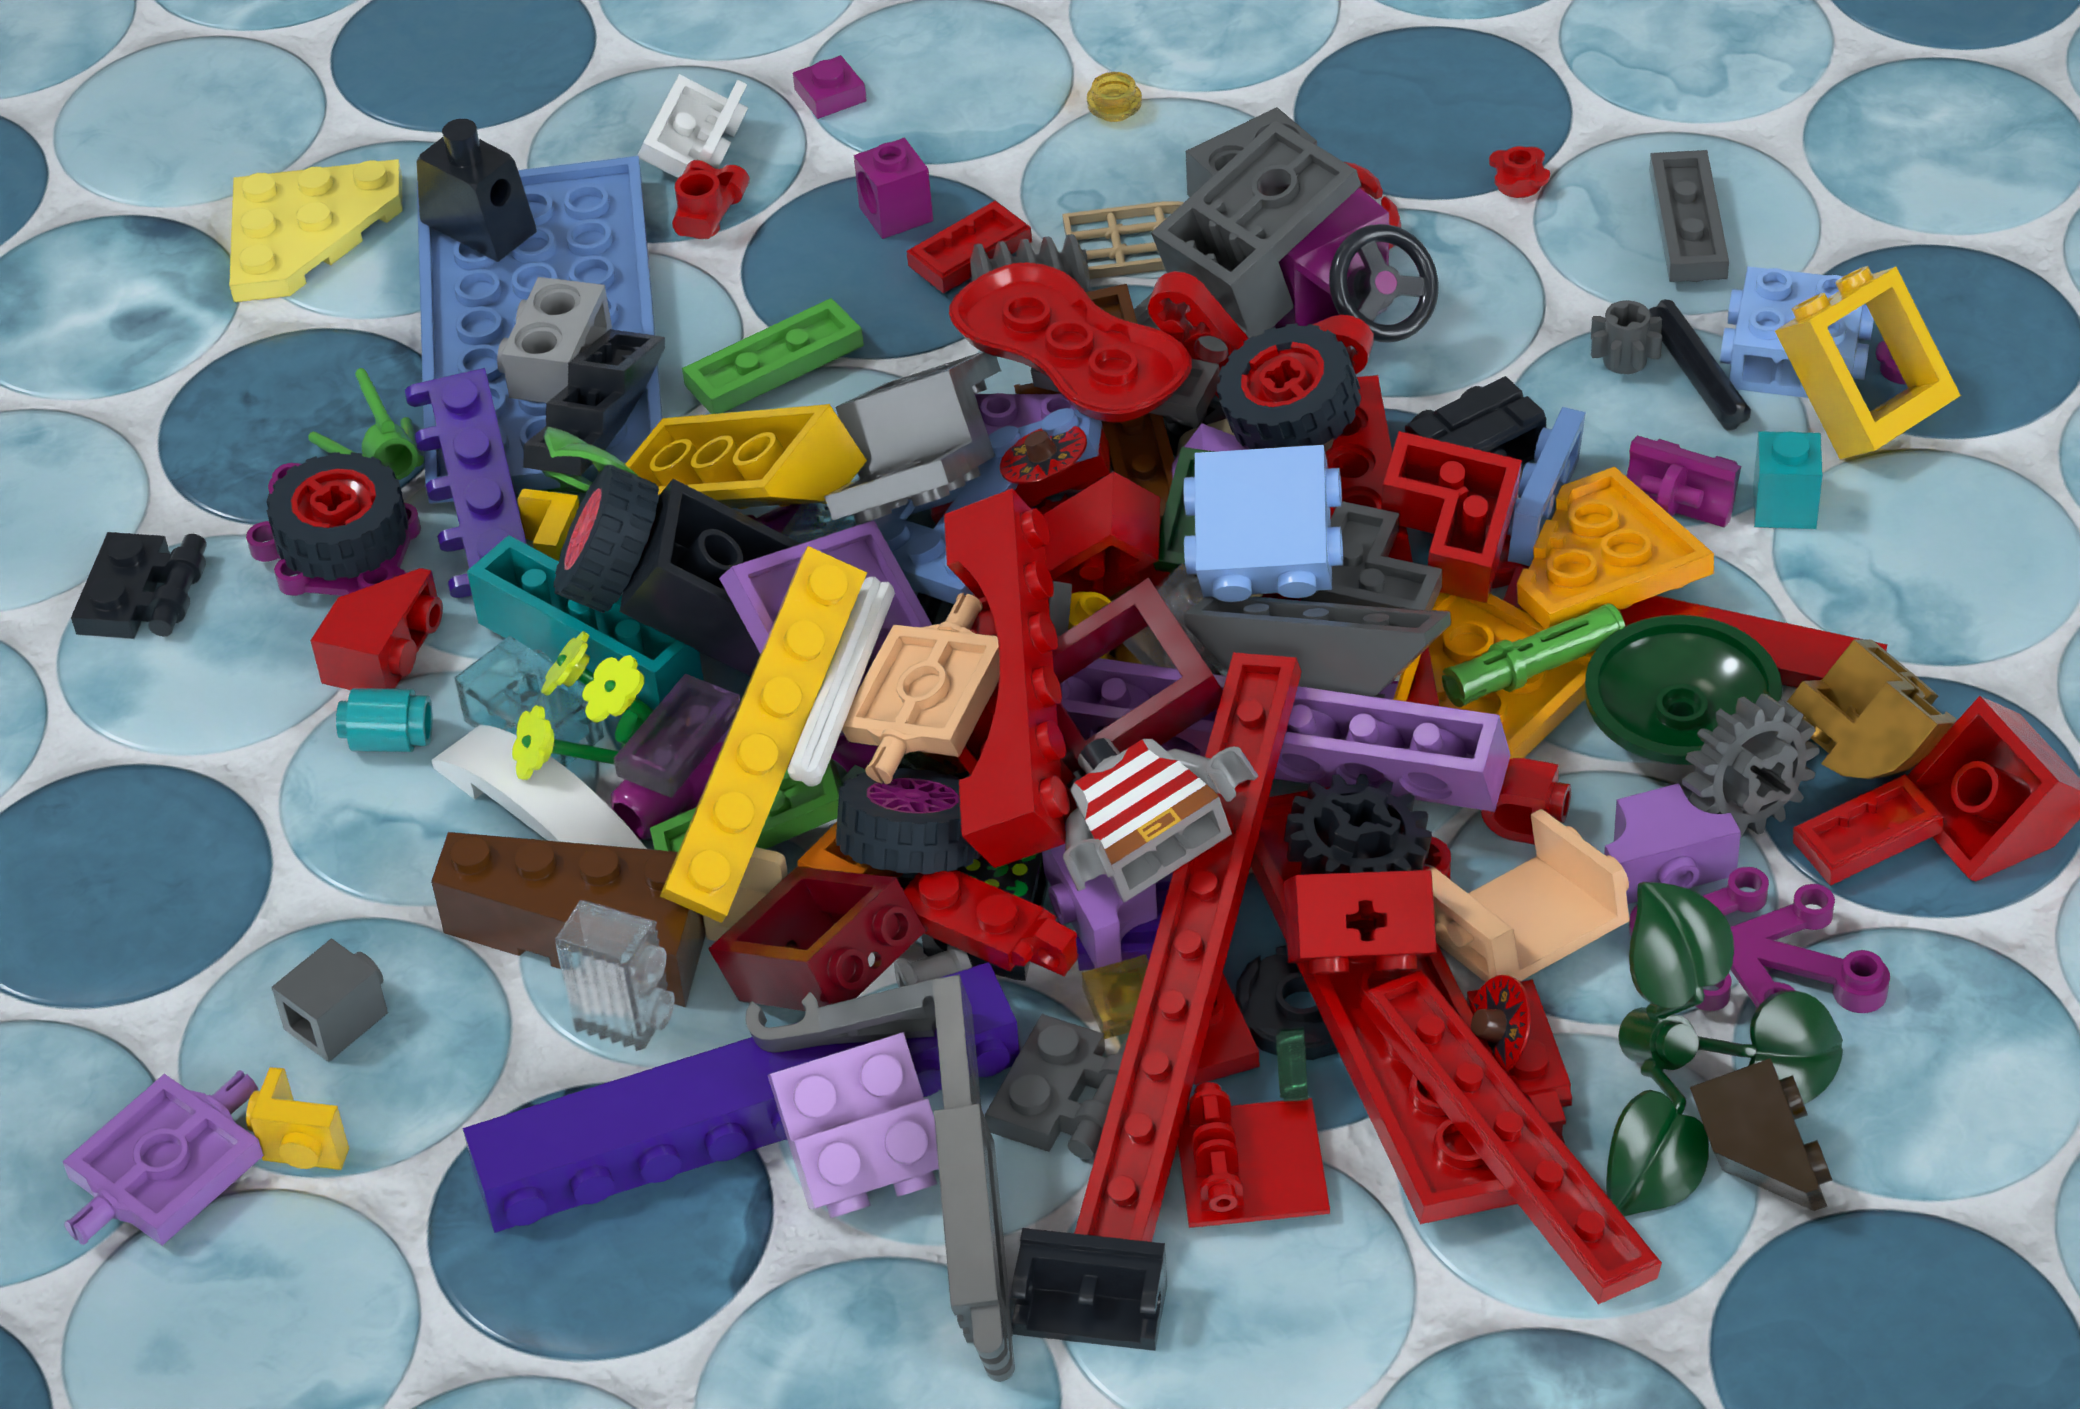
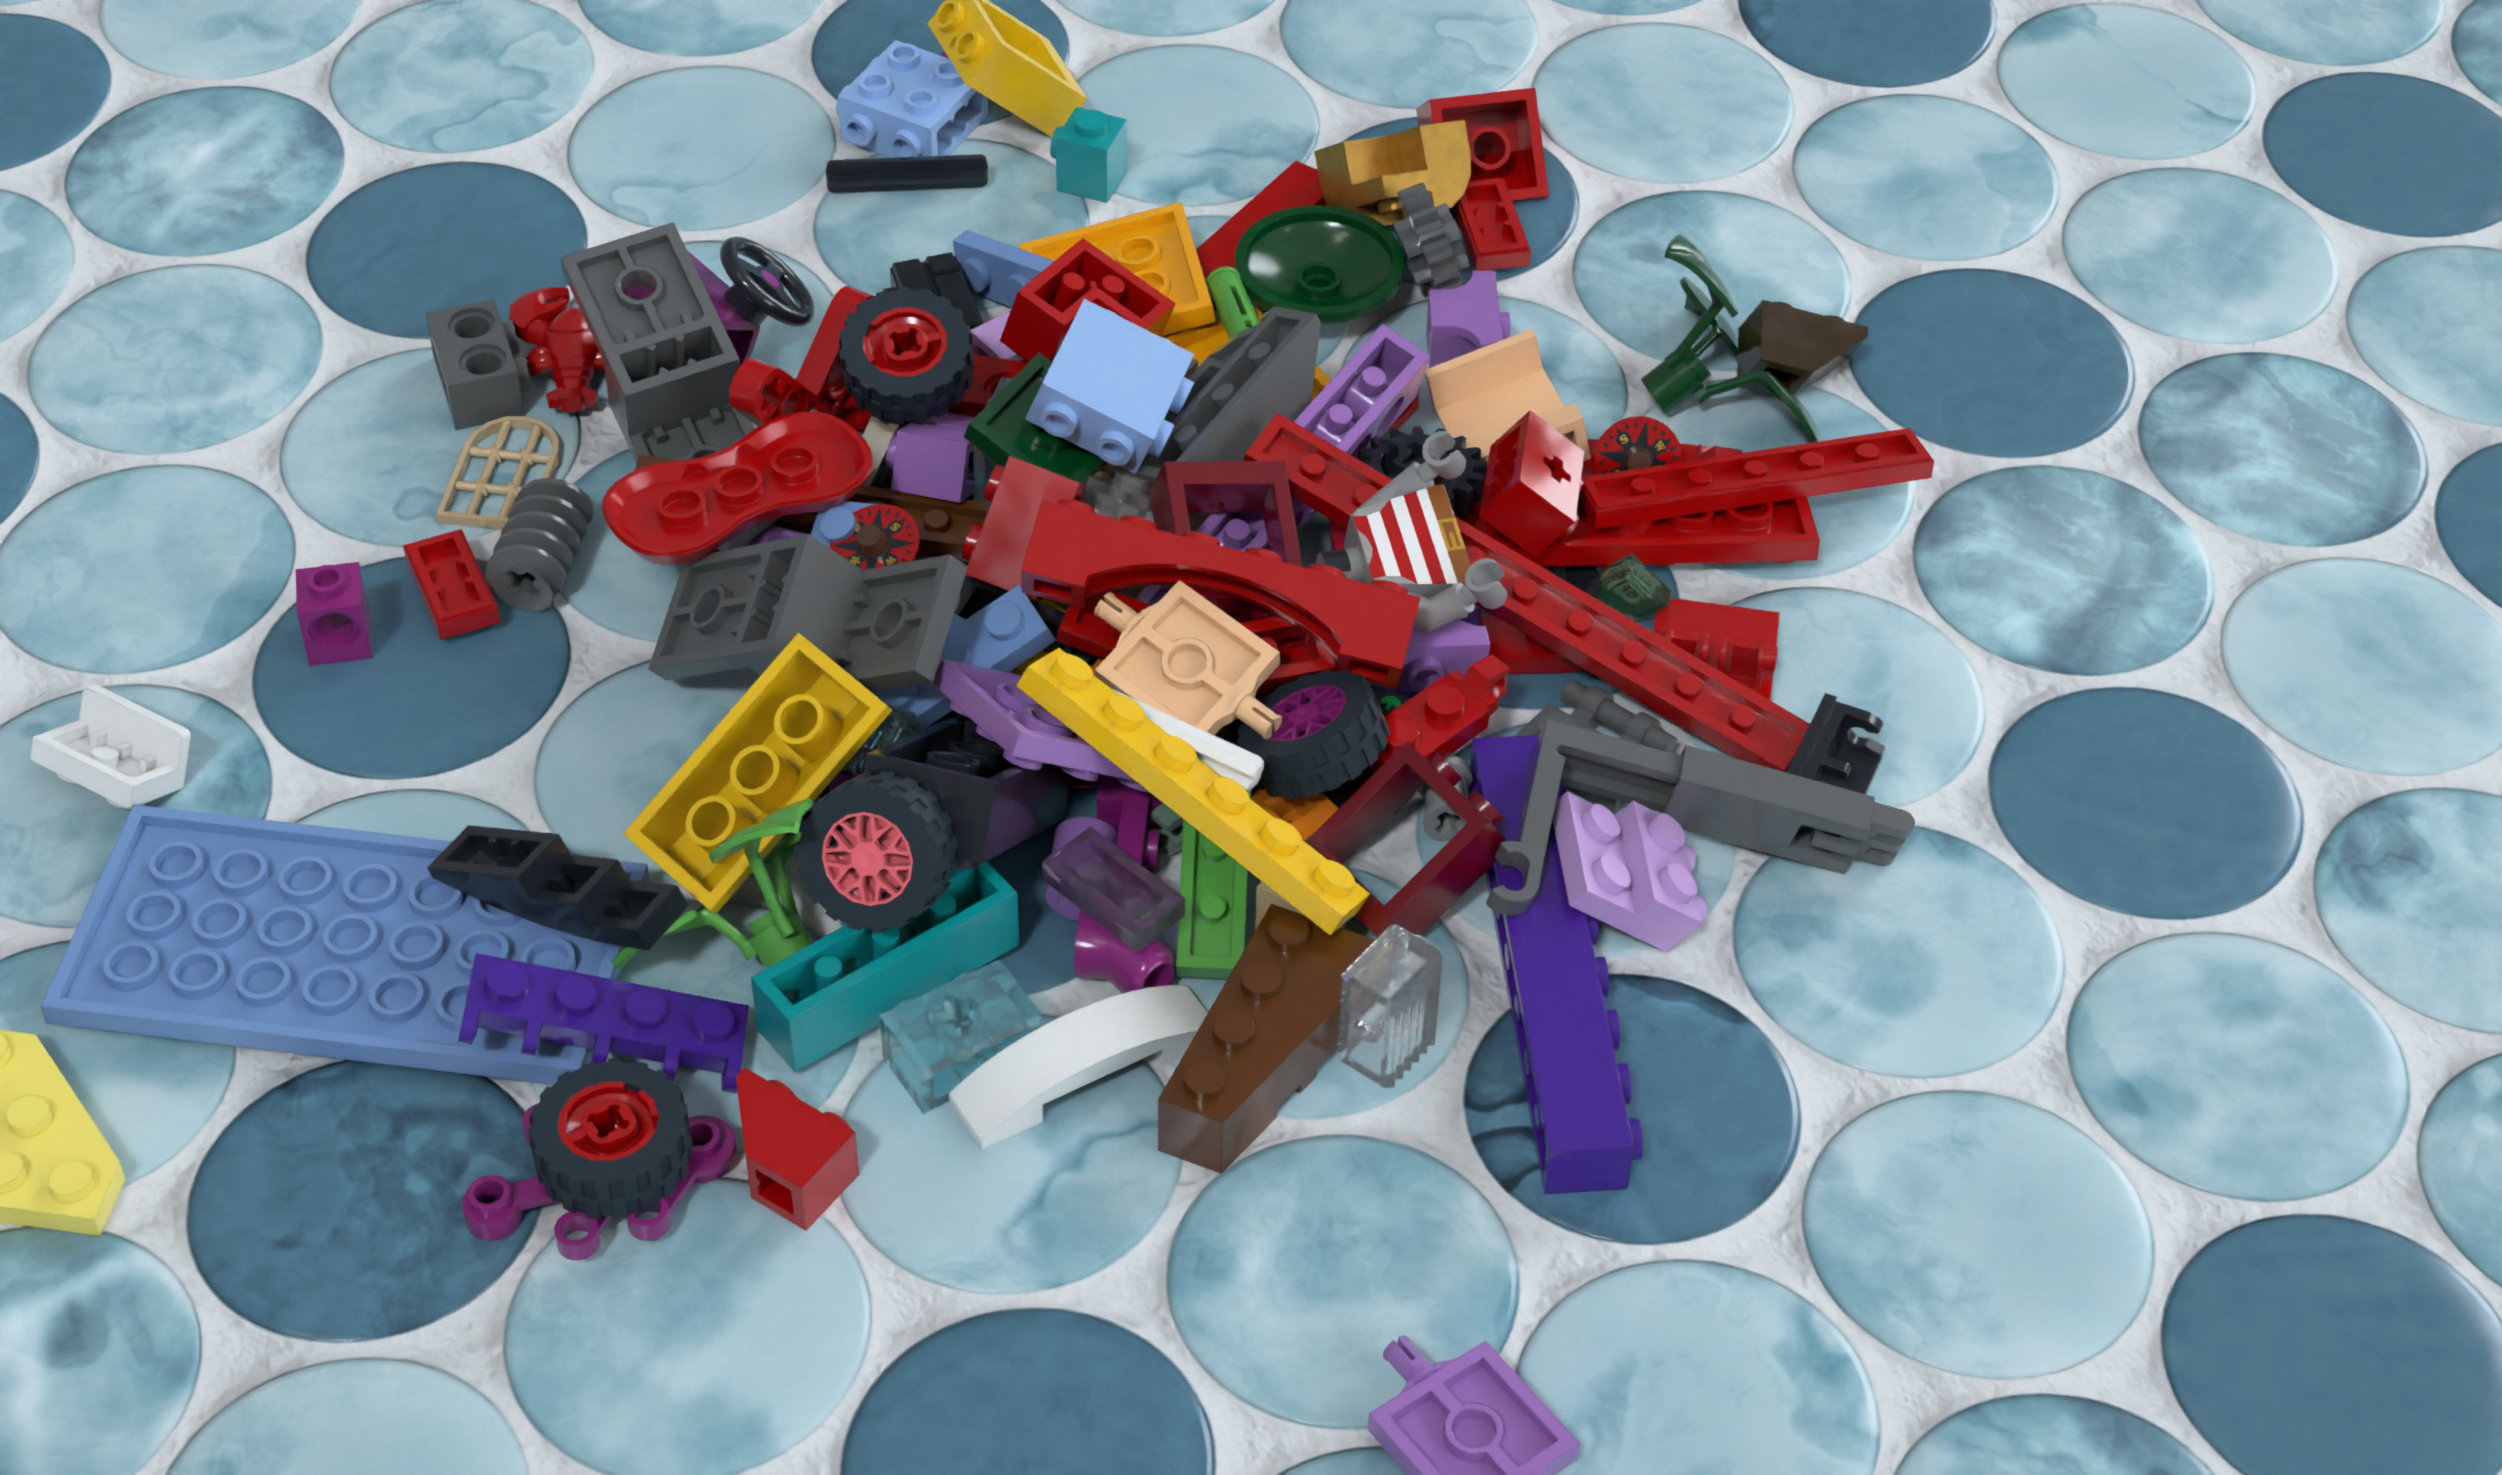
camera: 80 degrees left, 0 degrees up
black plate [71,532,207,639] -> none
yellow bracket [246,1067,349,1170] -> none
dark grey brick [271,938,388,1062] -> none
bright green plant [308,368,424,480] -> none
teal brick [336,688,433,752] -> none
black torso [416,119,537,262] -> none
light grey brick [497,277,612,403] -> none
neon yellow plant [512,631,682,780] -> none
yellow bracket [517,489,580,561] -> none
red plate [672,160,750,239] -> none
bright green plate [682,298,864,414] -> none
magenta plate [792,55,867,119] -> none
clear yellow plate [1081,954,1149,1039] -> none
clear yellow plate [1087,72,1142,122] -> none
red plate [1489,146,1550,198] -> none
dark grey gear [1591,300,1662,374] -> none
magenta hips [1626,435,1742,528] -> none
magenta plant [1629,867,1890,1013] -> none
dark grey plate [1649,150,1729,282] -> none

